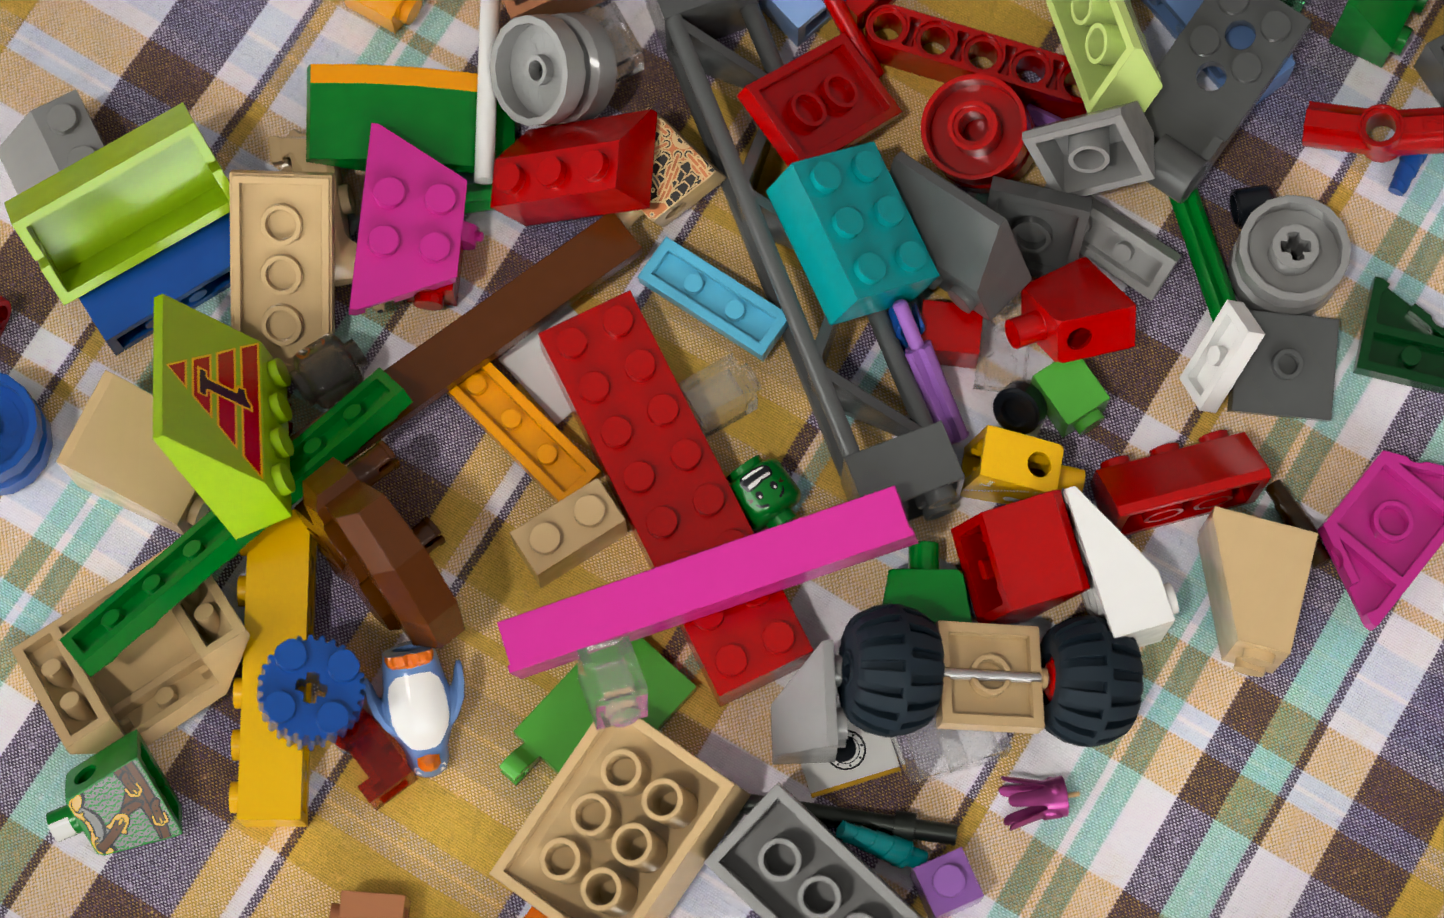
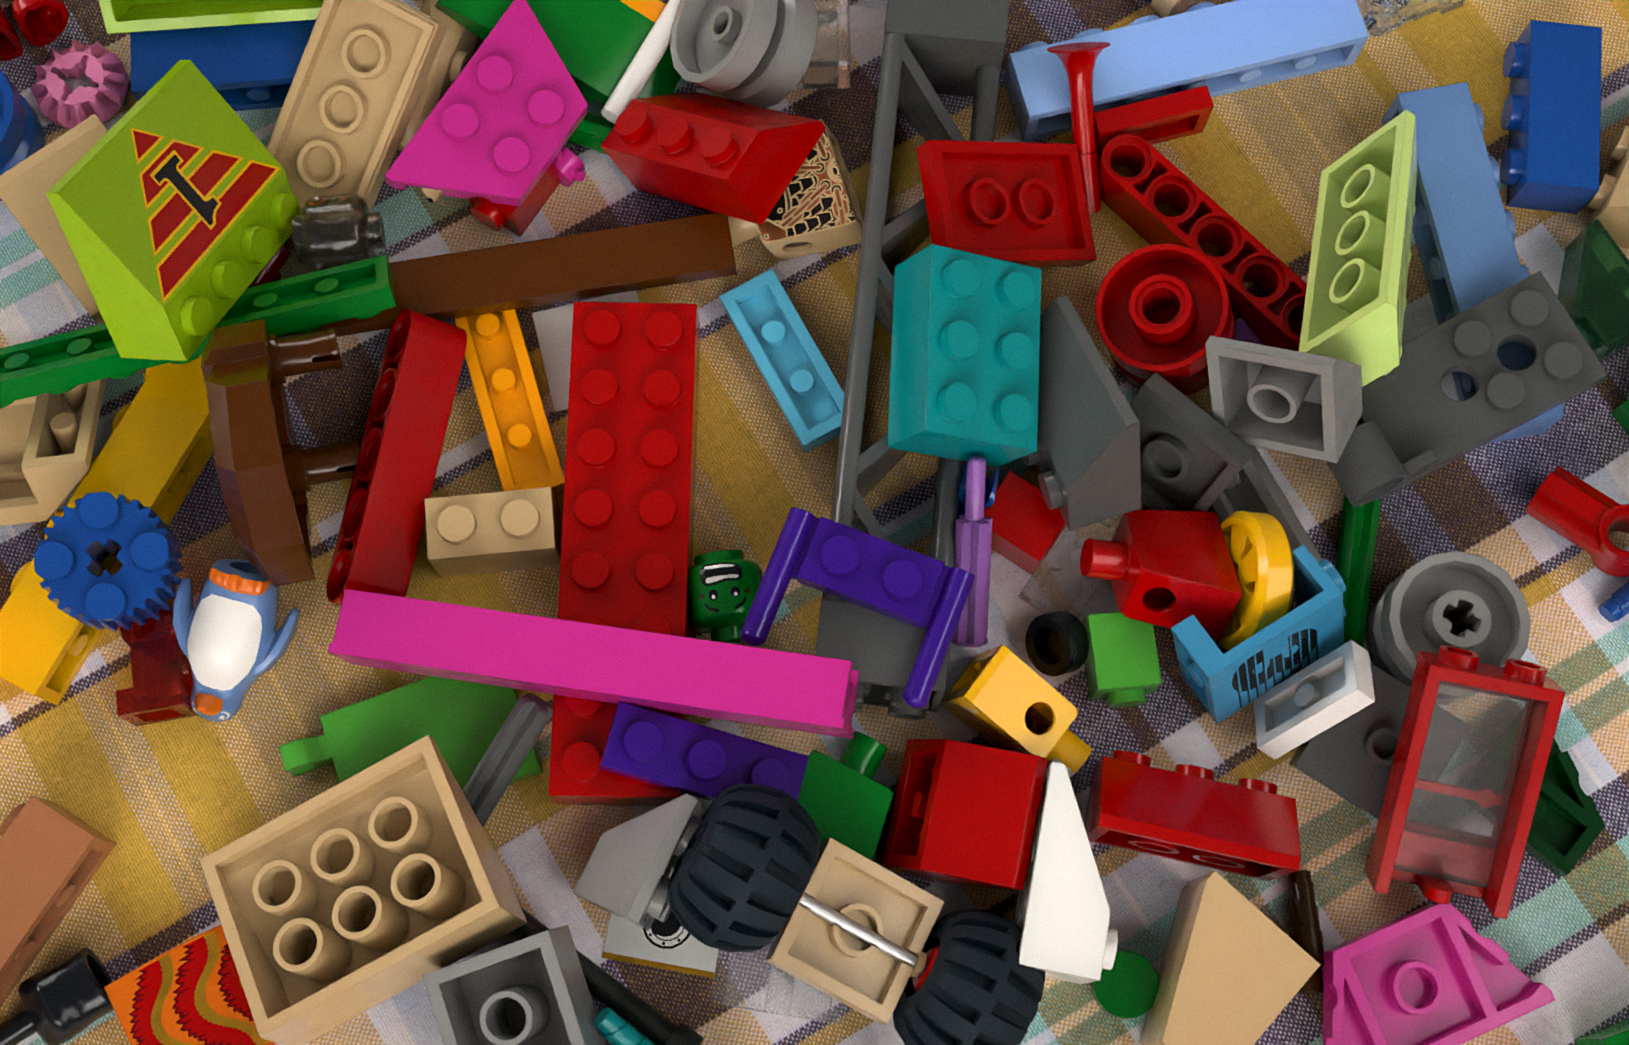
camera: 25 degrees right, 0 degrees up
clear brick [577,636,648,730] -> none
clear brick [679,353,761,438] -> none
black piece [1229,185,1277,229] -> none
none -> bright pink gear [30,39,128,129]
none -> red beam [326,309,467,605]
none -> dark grey axle [462,693,553,827]
none -> dark purple plate [598,701,809,801]
none -> dark purple plate [741,507,975,708]
none -> green tile [1091,951,1159,1019]
none -> dark azure panel [1171,544,1347,724]
none -> yellow wheel [1215,511,1294,650]
none -> door [1364,645,1566,919]

